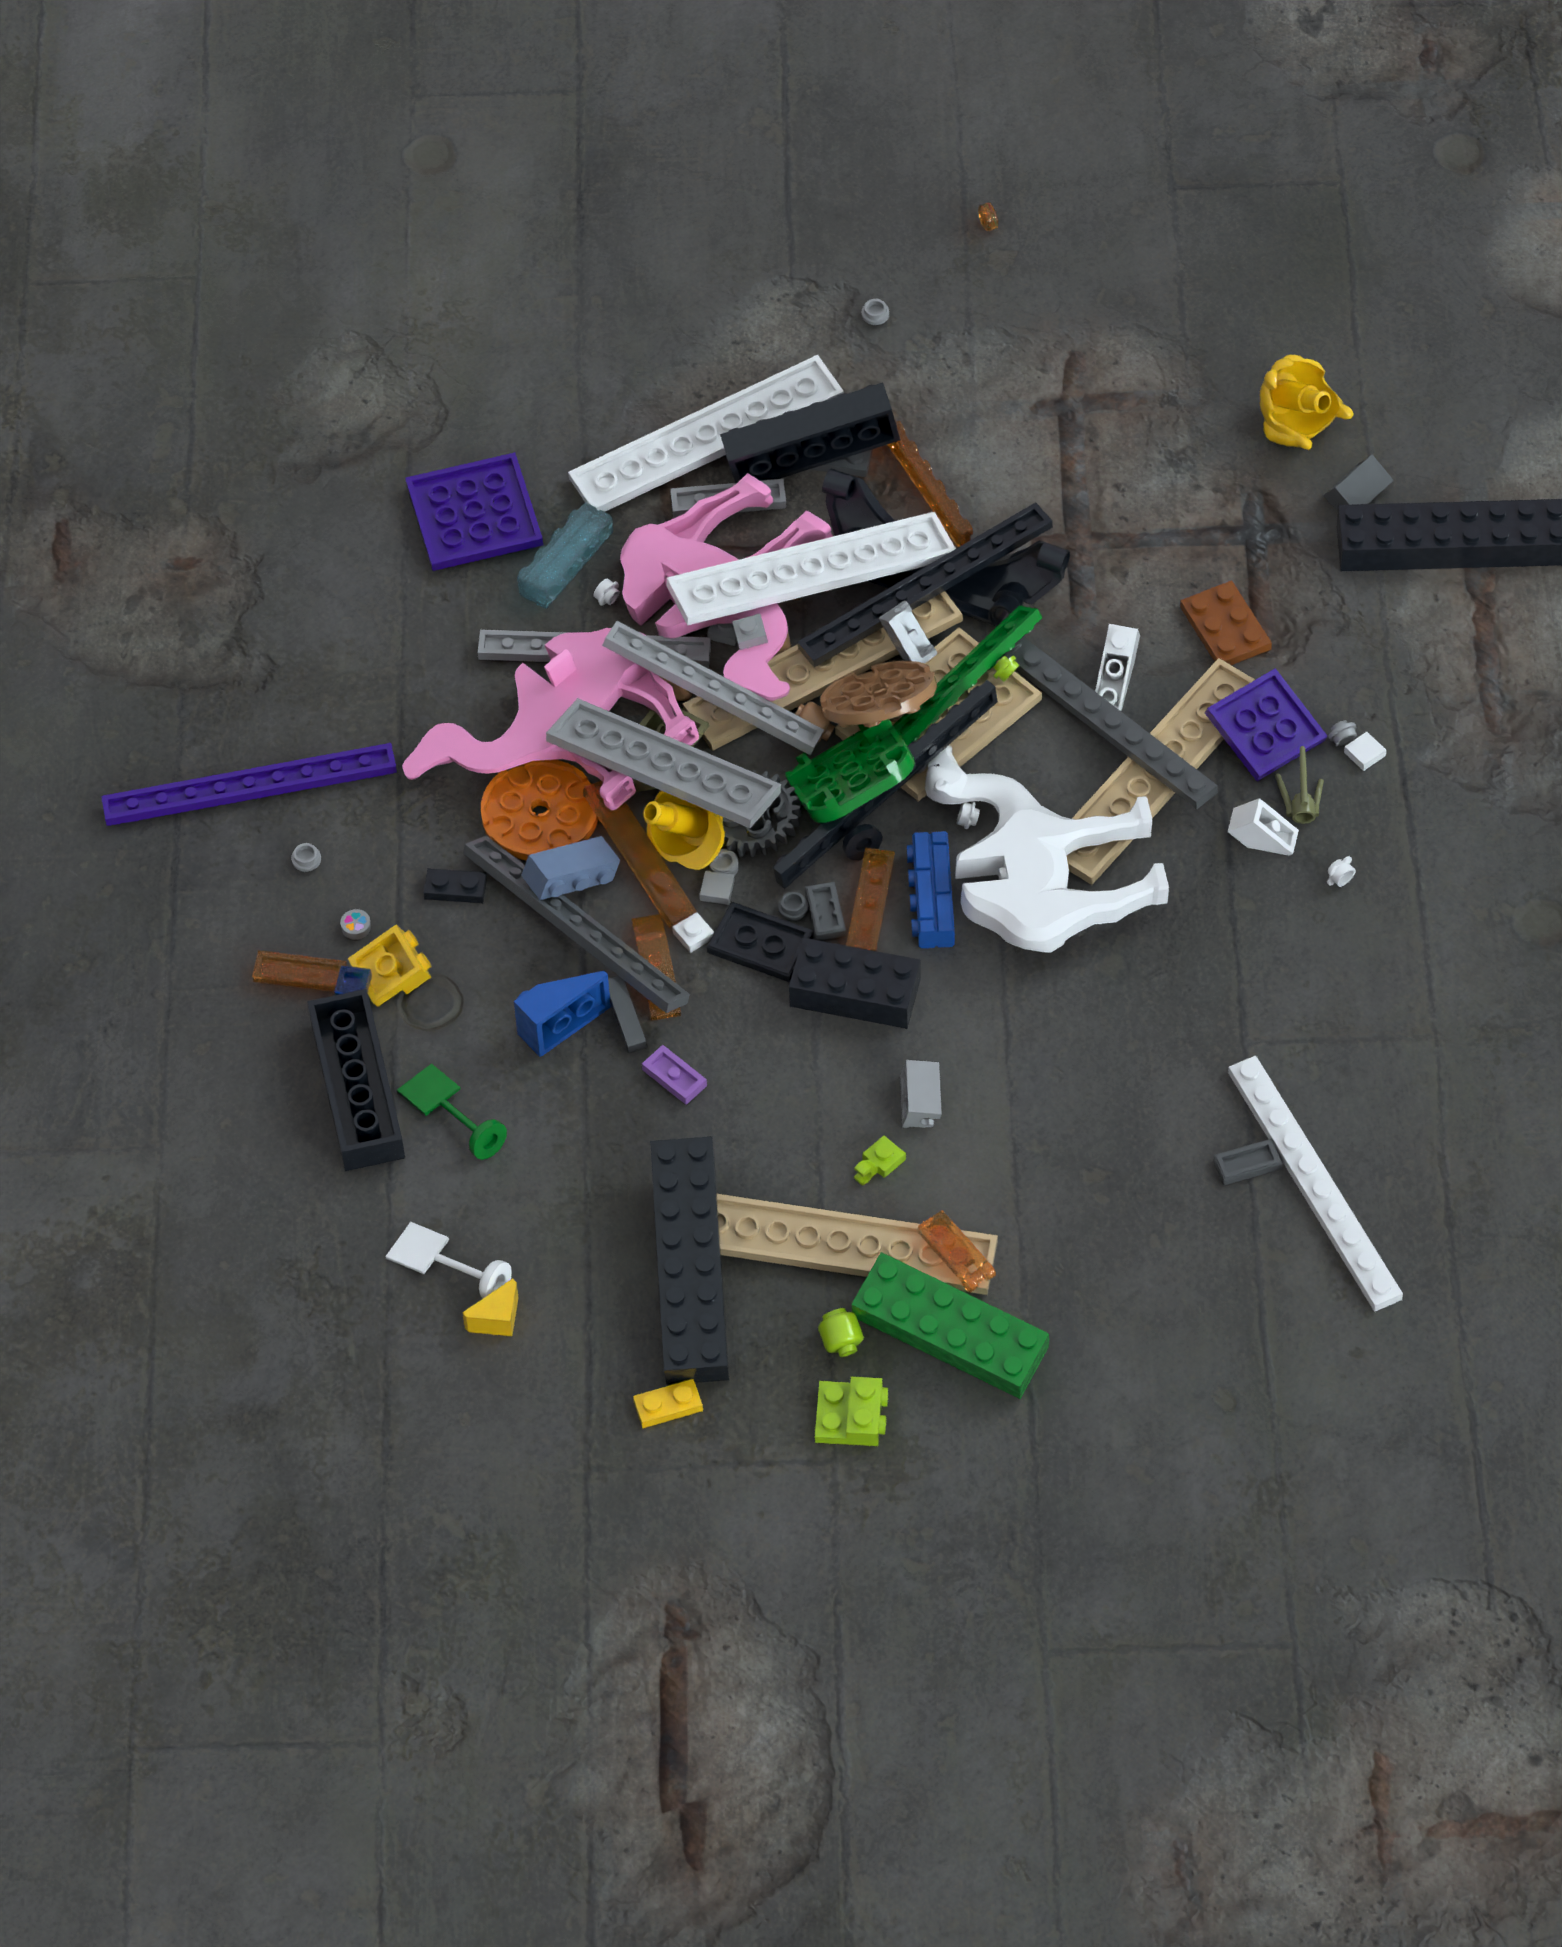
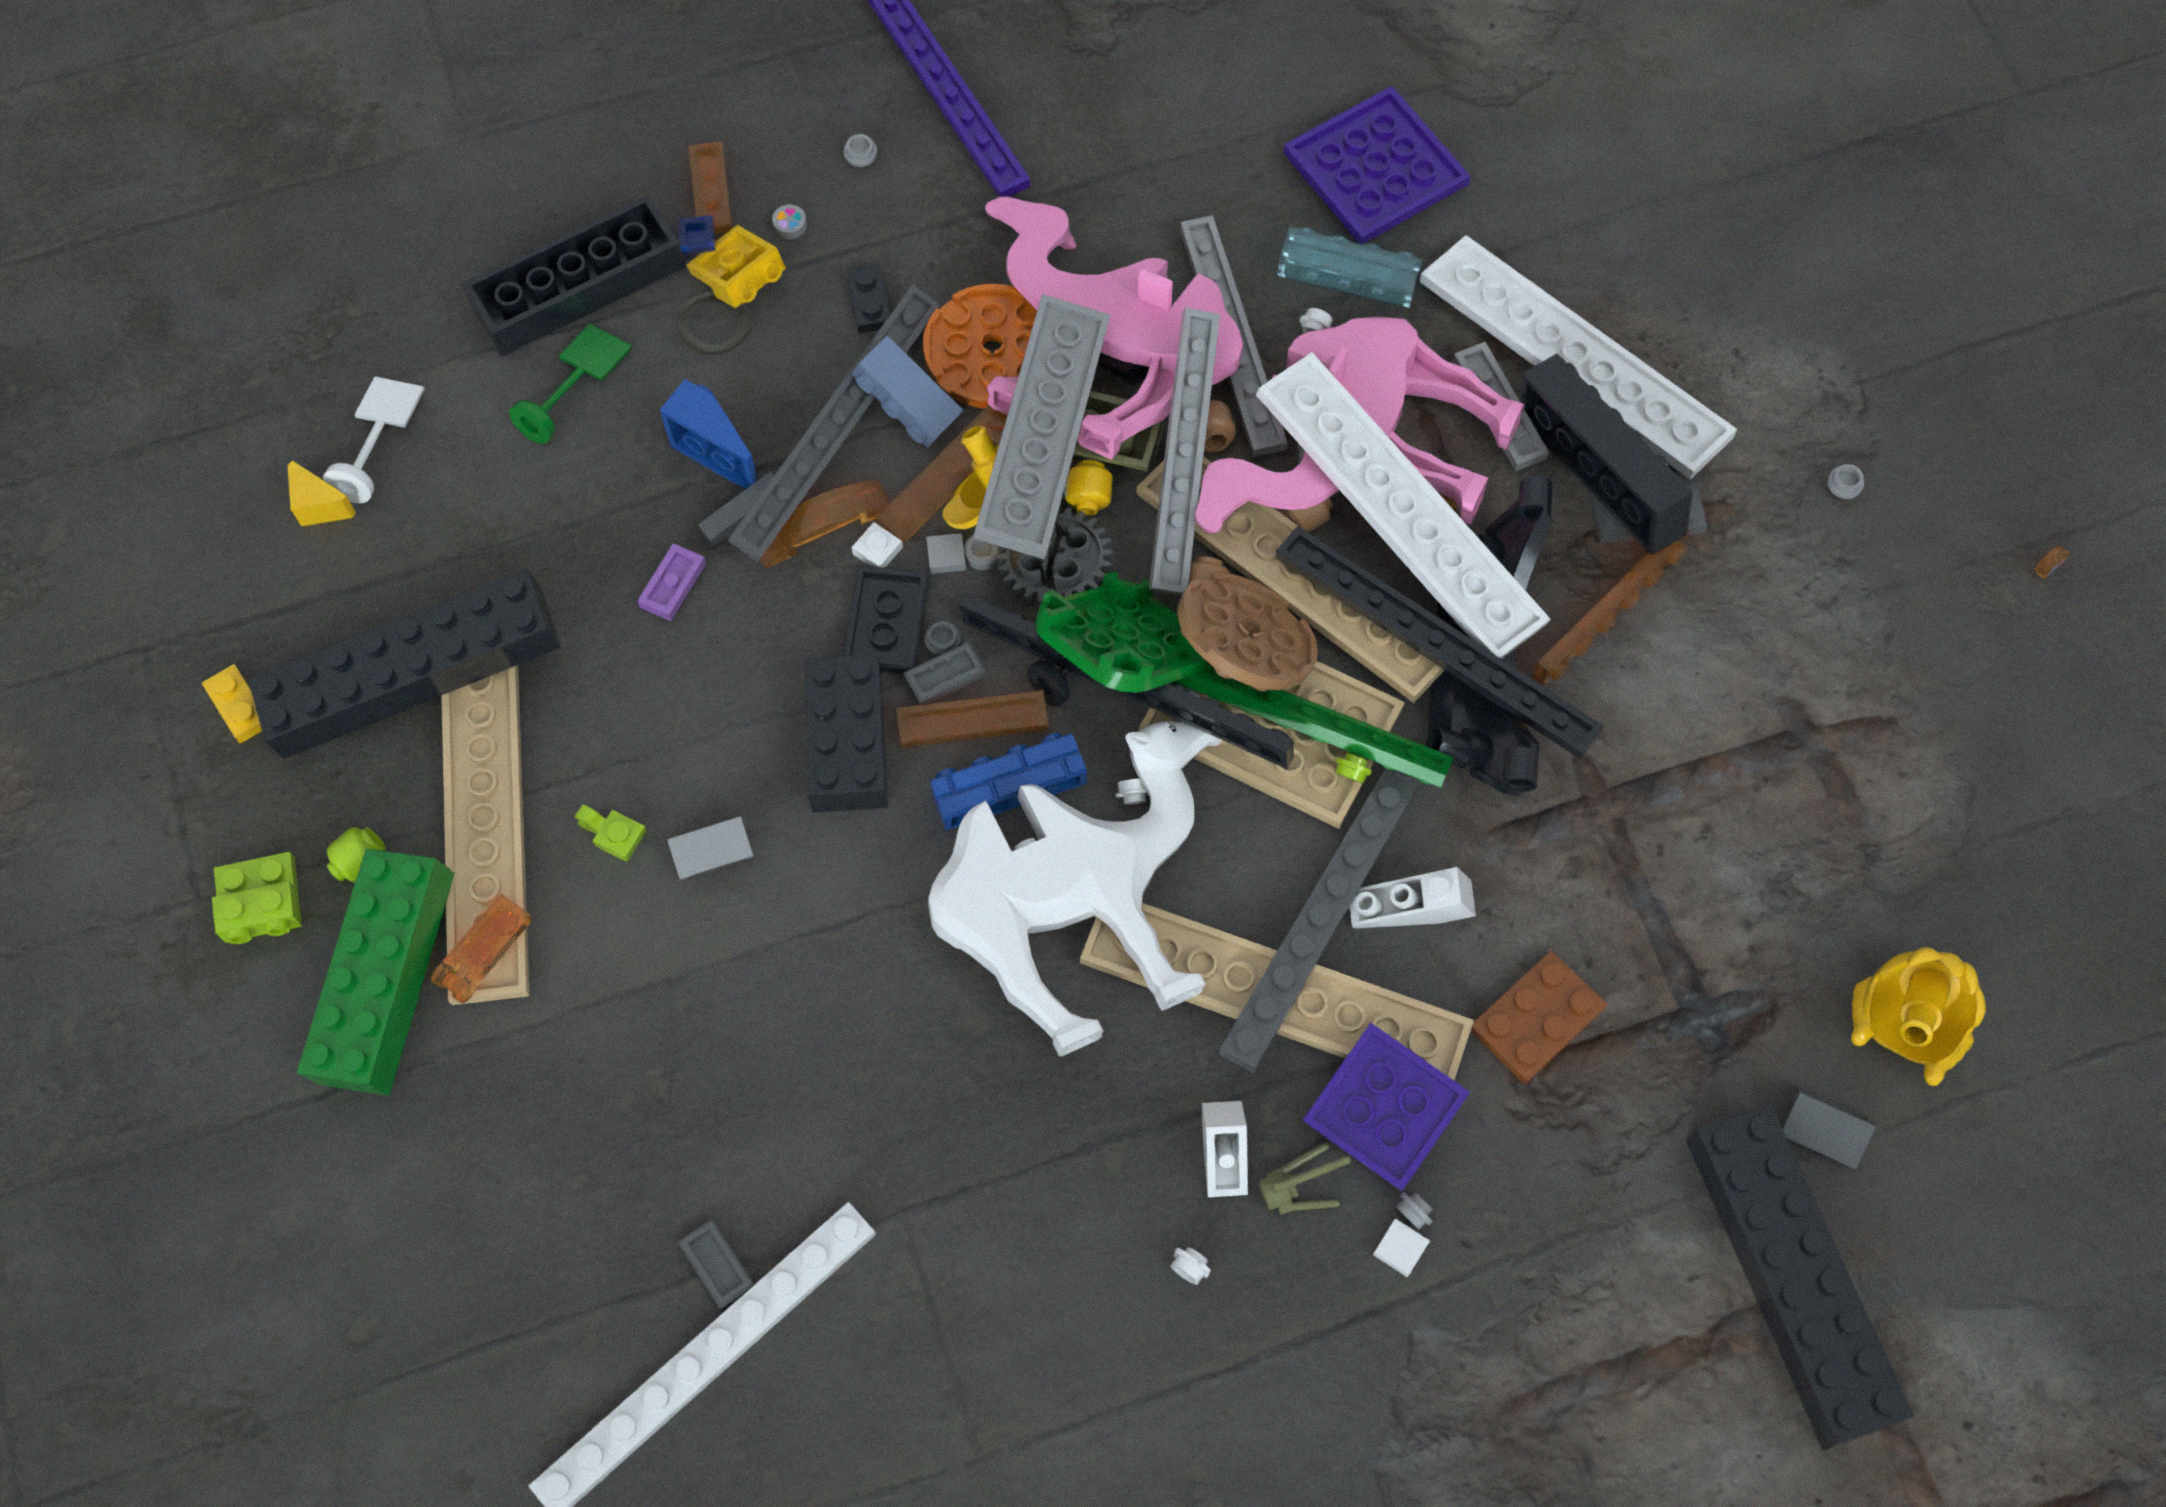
camera: 70 degrees right, 10 degrees up
light grey plate [732,614,768,650] -> none
hinge [878,601,937,664] -> none

